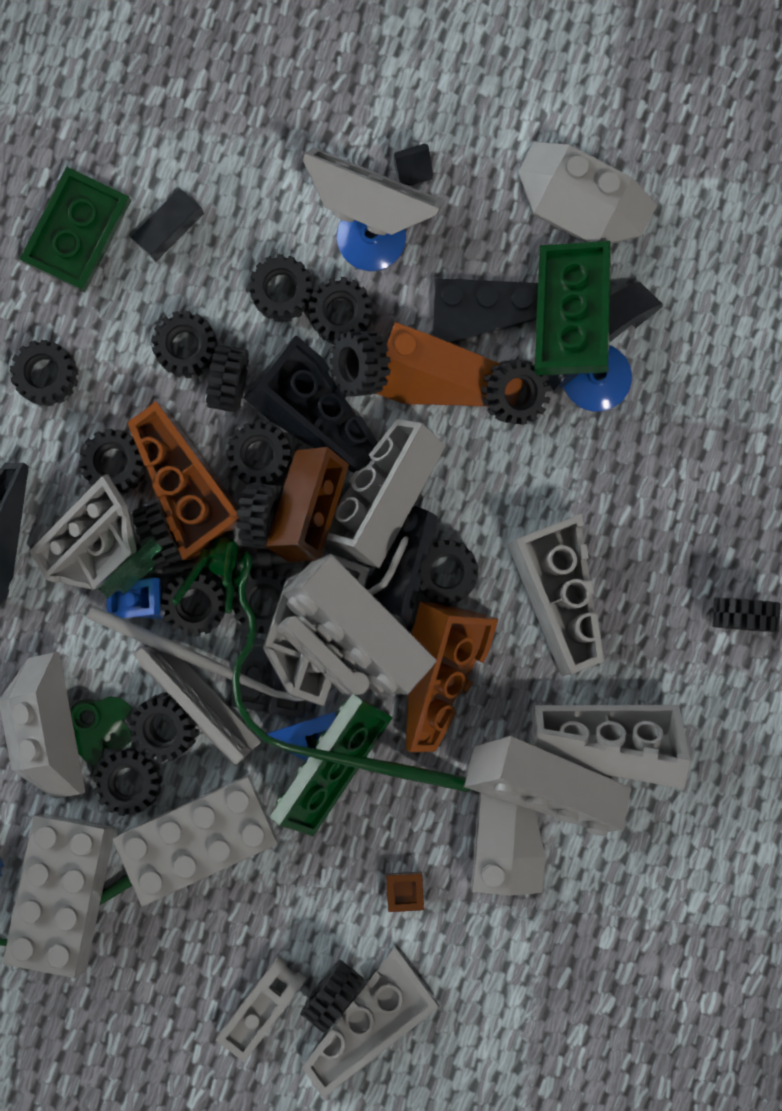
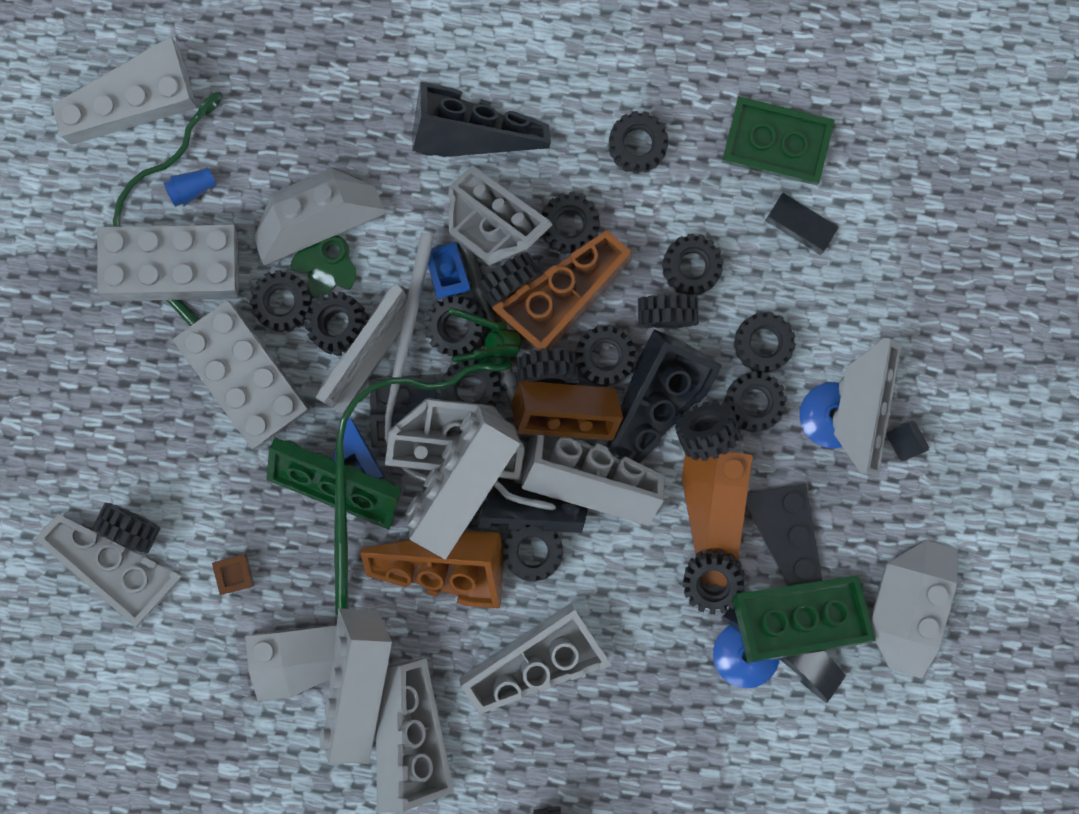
camera: 75 degrees right, 0 degrees up
clear green plate [98,538,162,599] -> none
light grey plate [216,955,307,1062] -> none
light grey plate [276,616,369,695] -> none

